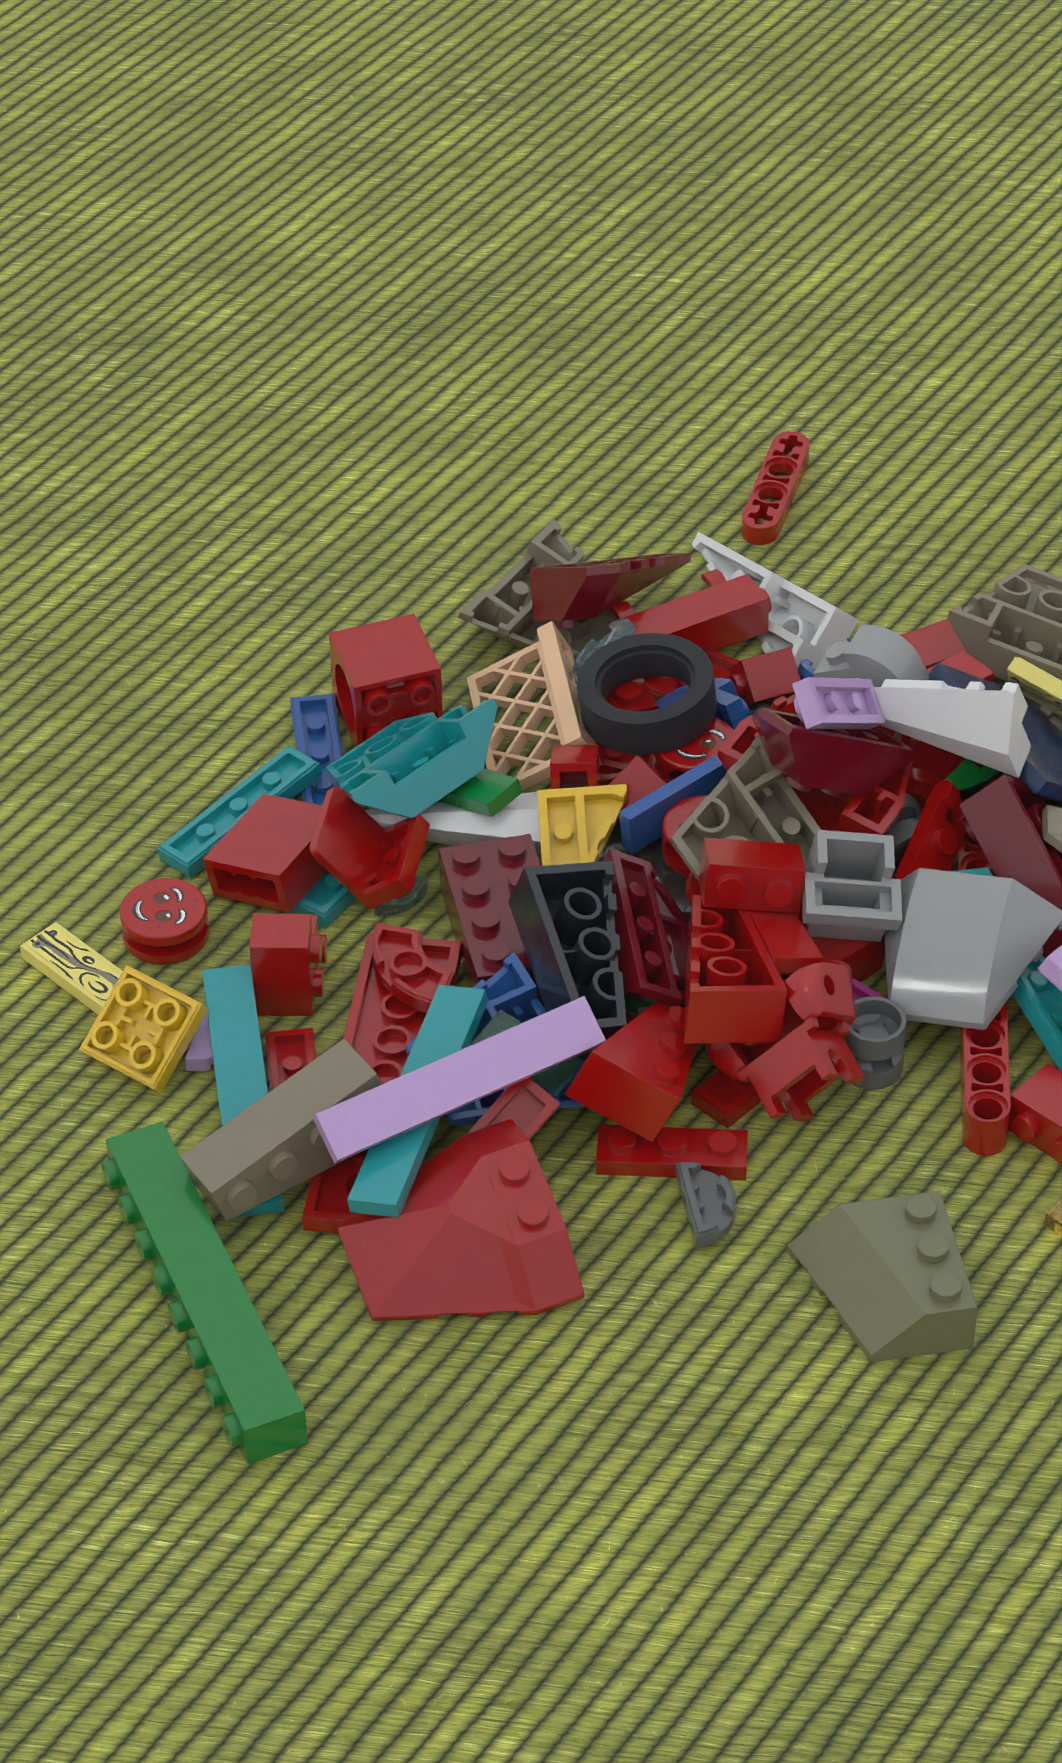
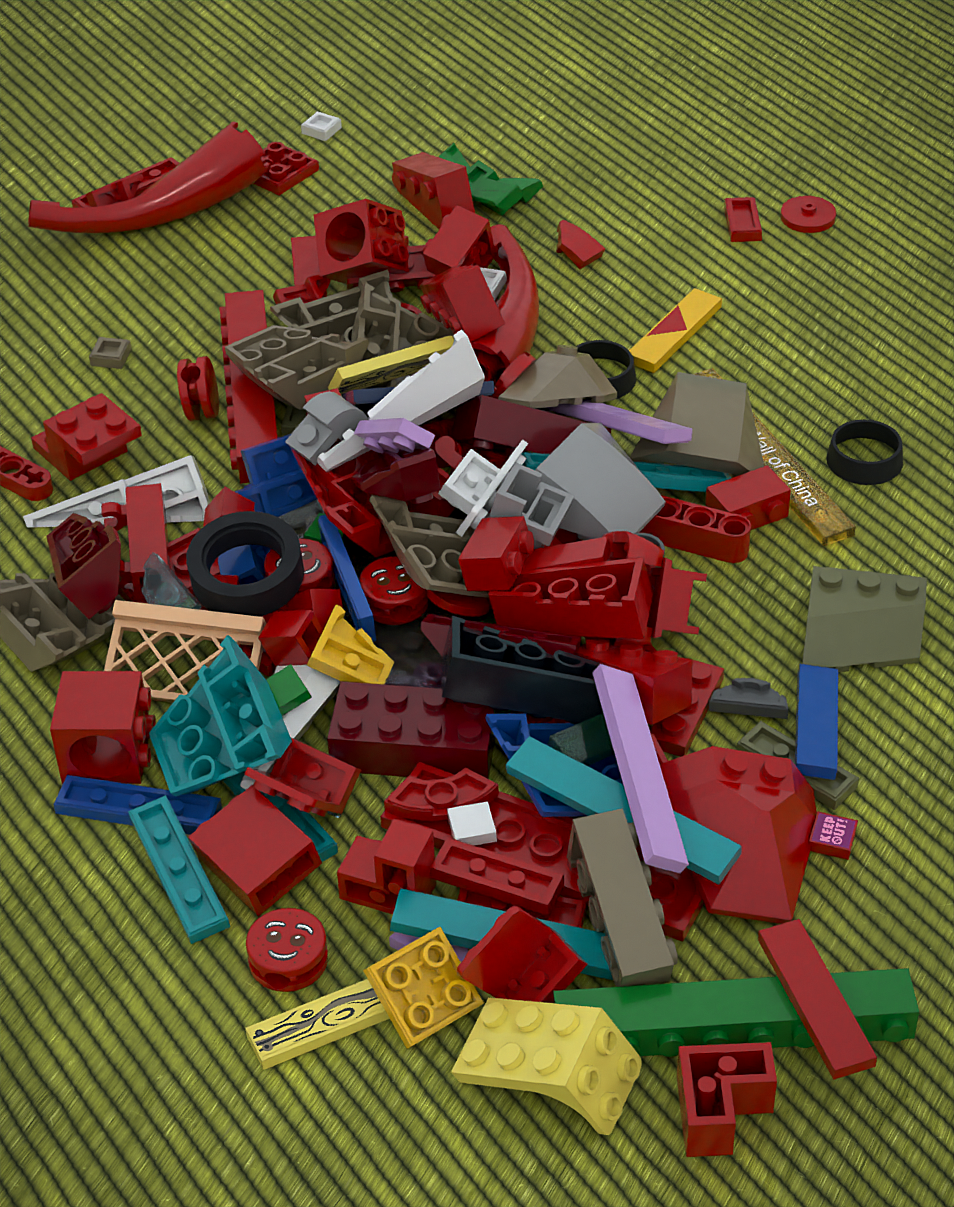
camera: 70 degrees left, 0 degrees up
none -> red bracket [31,393,142,481]
none -> dark tan tile [89,337,132,369]
none -> red head [177,356,219,421]
none -> red plate [430,837,564,916]
none -> white bracket [438,439,528,537]
none -> white tile [447,801,497,846]
none -> light yellow bracket [451,997,642,1135]
none -> red bracket [457,906,588,1003]
none -> red brick [677,1042,777,1157]
none -> olive tile [736,721,859,810]
none -> red tile [758,919,877,1080]
none -> blue tile [795,664,838,780]
none -> tile [809,811,858,860]

